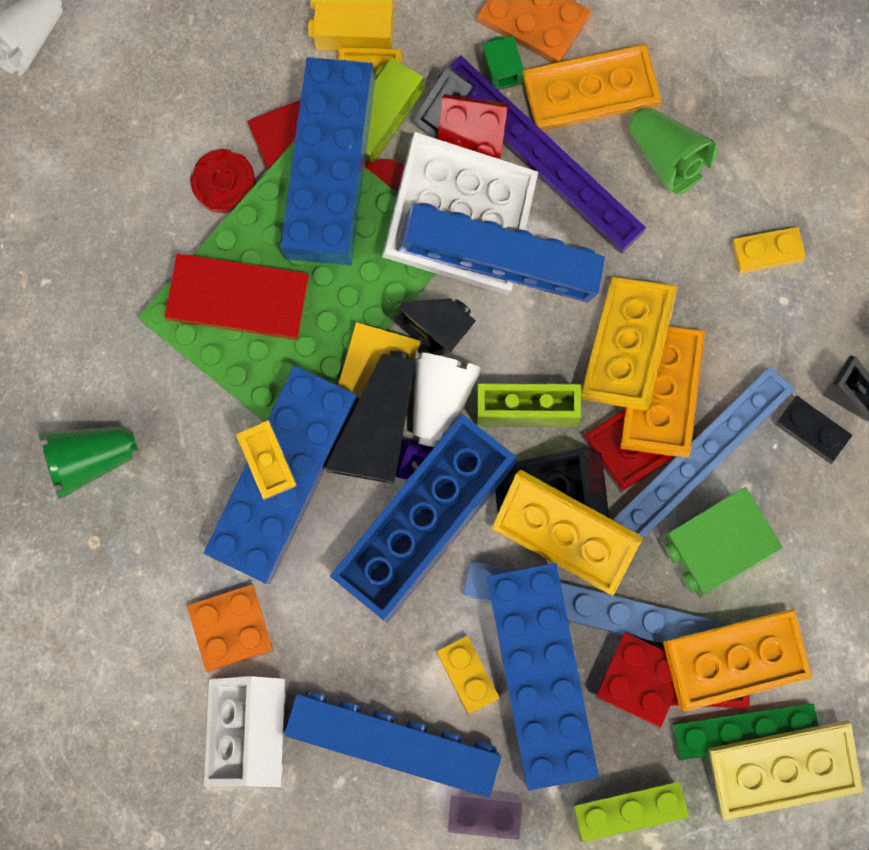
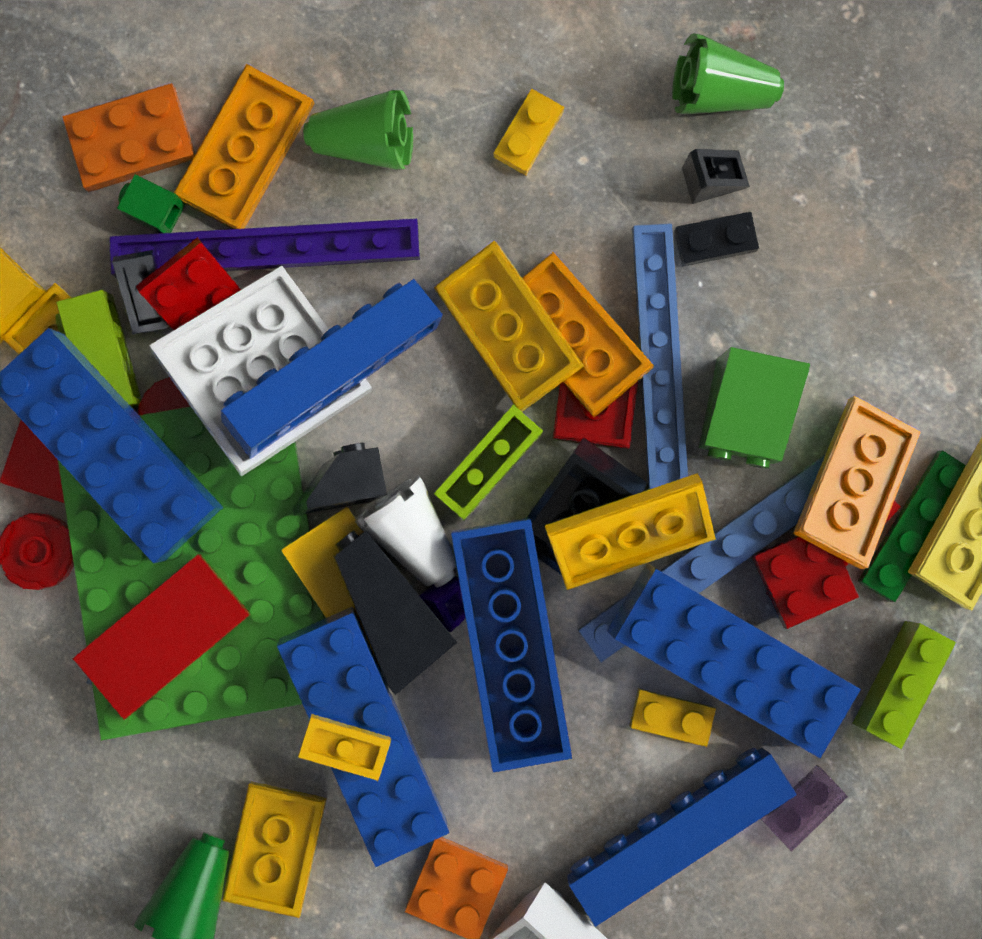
camera: 55 degrees left, 10 degrees up
none -> yellow tile [222,781,327,918]

